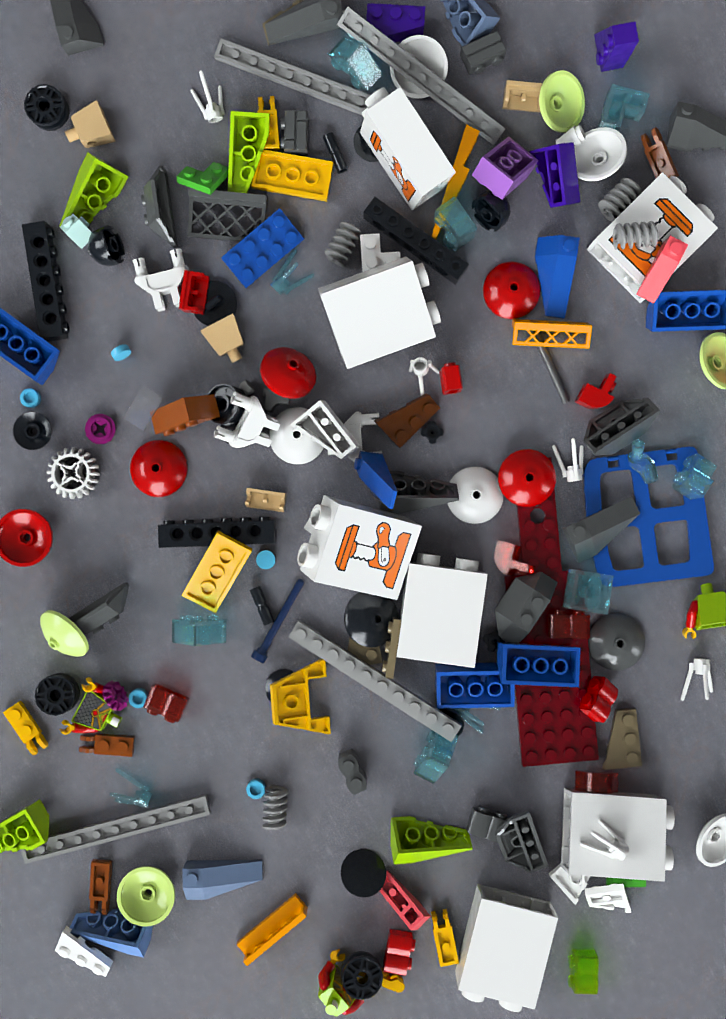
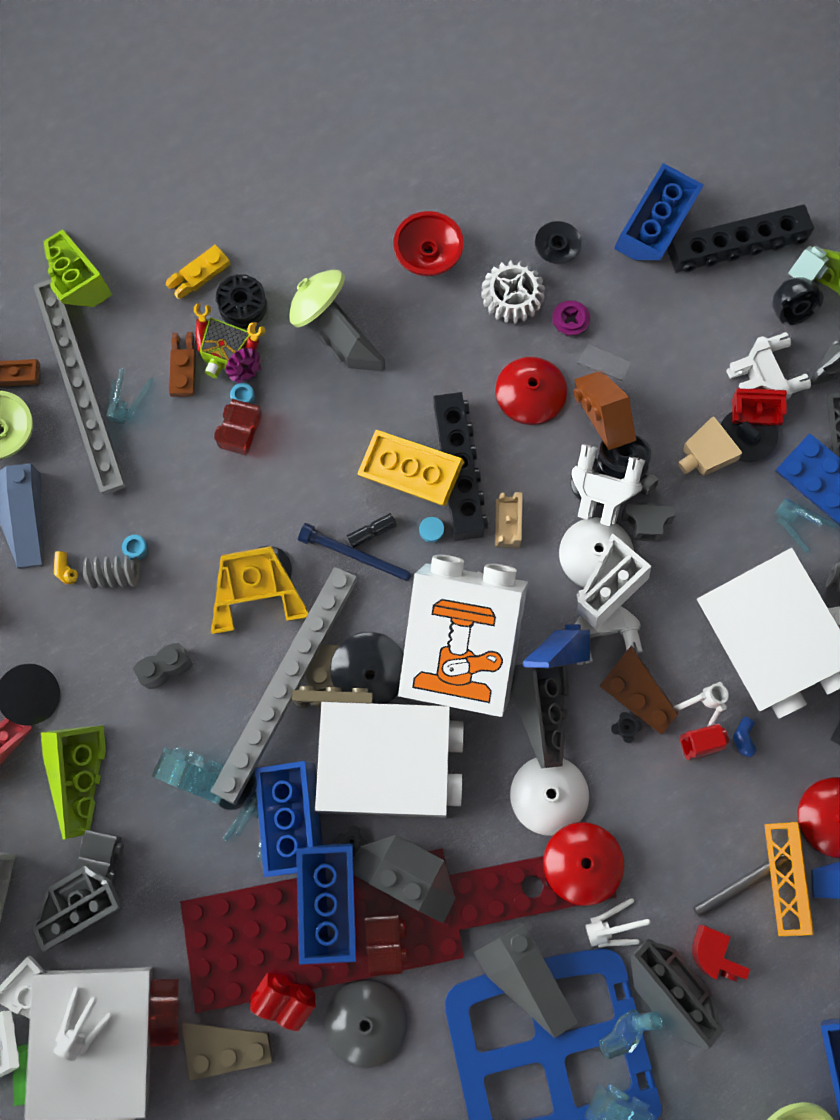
camera: 90 degrees right, 15 degrees down
medium azure tile [20,388,41,408] -> none
medium azure tile [111,344,131,361] -> none
clear light blue brick [172,615,226,646] -> none
red dish [260,347,316,399] -> none
clear red brick [494,540,536,576] -> none
clear light blue brick [563,569,614,615] -> none
none -> yellow arm [54,551,78,585]
none -> blue arm [733,716,756,757]

